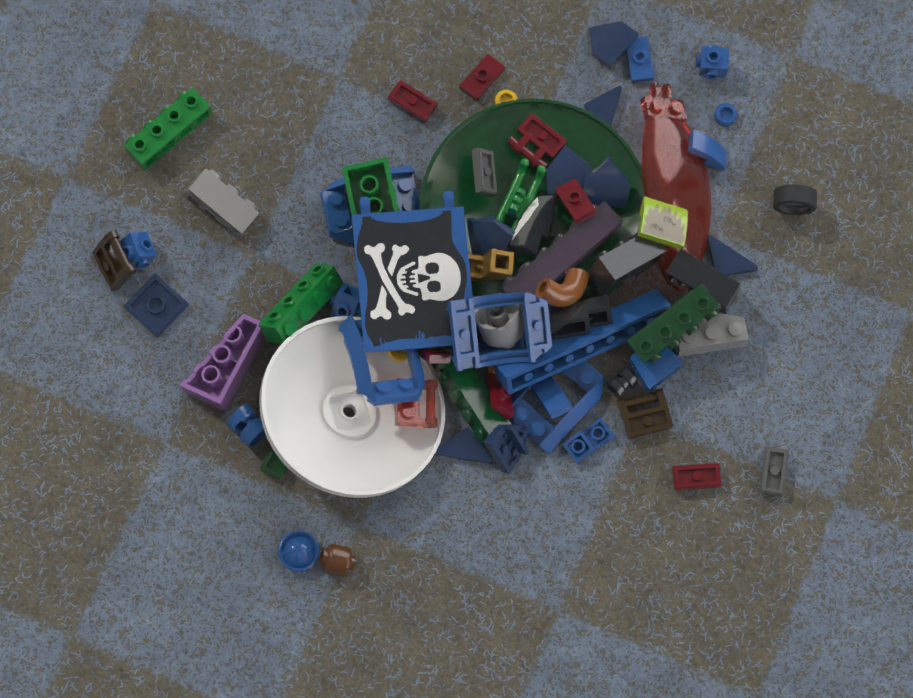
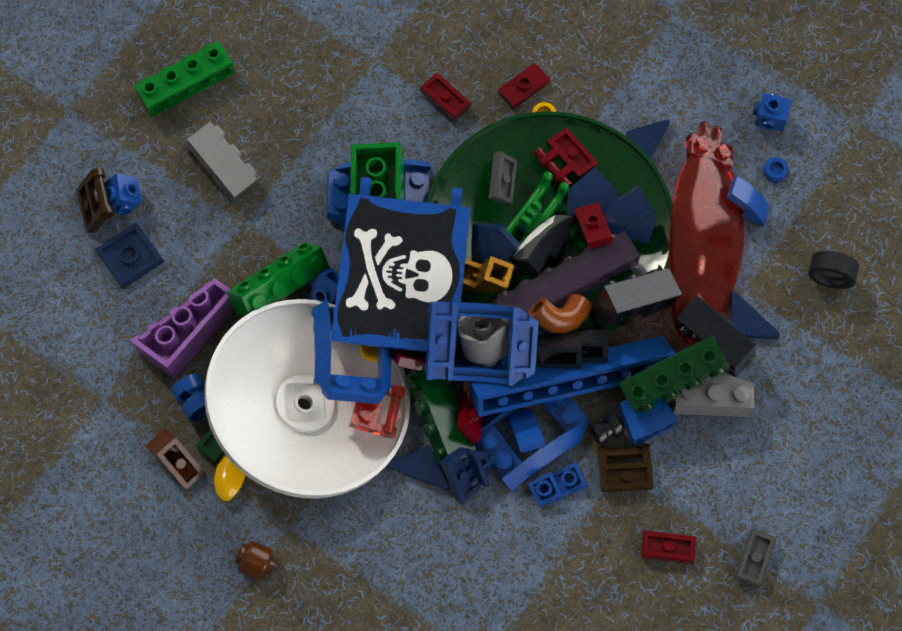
camera: 15 degrees right, 5 degrees down
blue hat [278,530,320,571] -> none
dark blue slope [589,21,639,69] -> none
blue plate [626,36,654,83] -> none
slope [638,196,688,249] -> none
none -> reddish brown slope [145,428,205,490]
none -> yellow arm [214,454,246,501]

